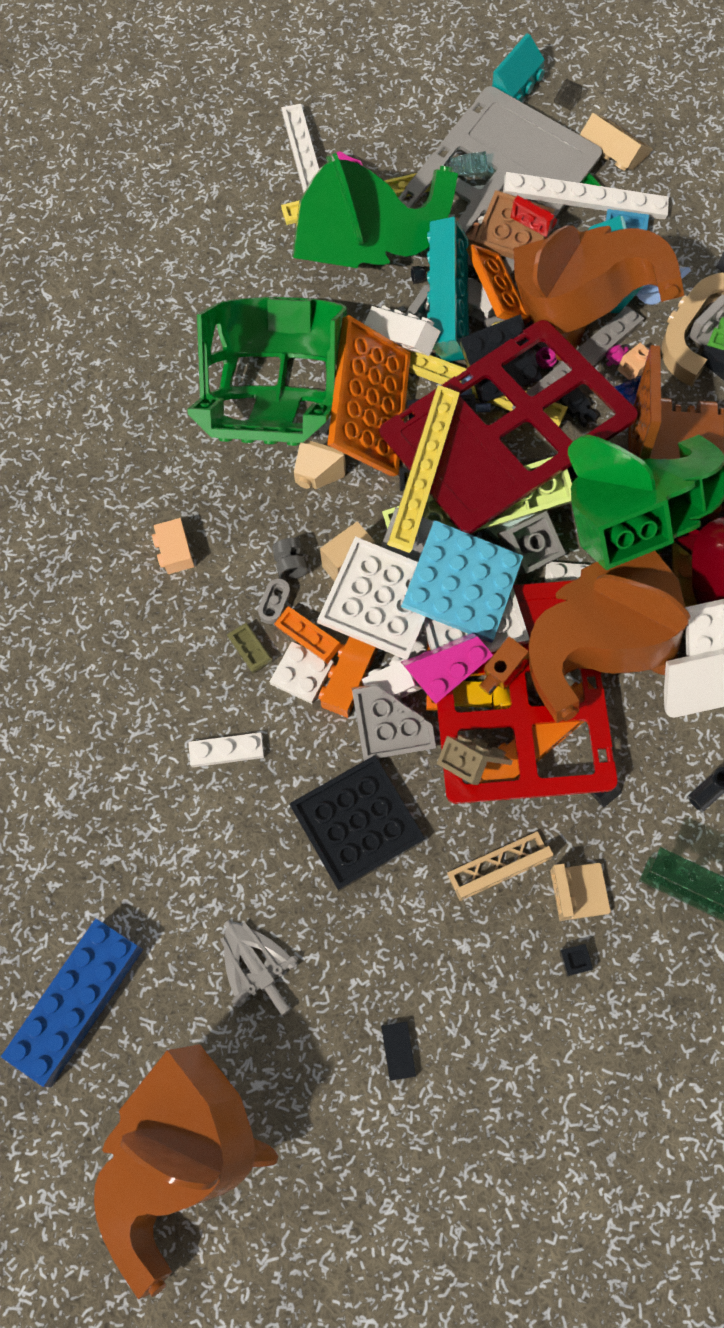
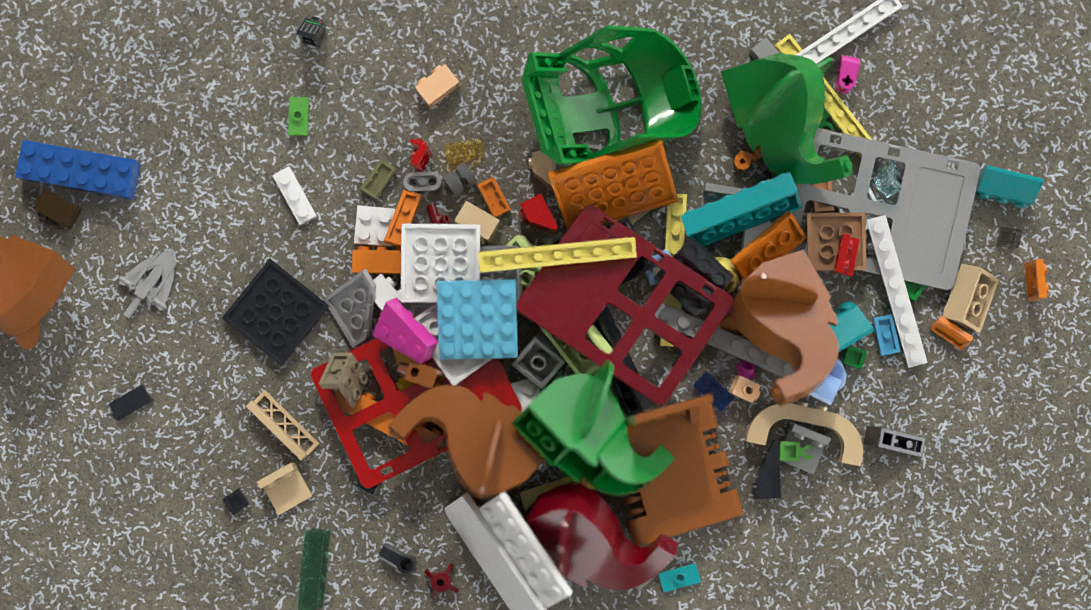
camera: 65 degrees right, 15 degrees up
white brick [364,306,441,356] -> none
none -> dark brown brick [33,188,82,230]
none -> bright green plate [288,97,309,136]
none -> black slope [297,16,326,48]
none -> red bracket [409,138,432,172]
none -> dark red arm [427,204,451,224]
none -> clear yellow slope [444,138,486,165]
none -> orange plate [477,176,511,218]
none -> red slope [519,194,558,234]
none -> orange leg [733,145,763,172]
none -> light grey brick [749,38,779,60]
none -> orange plate [930,315,973,350]
none -> orange plate [1024,259,1049,301]

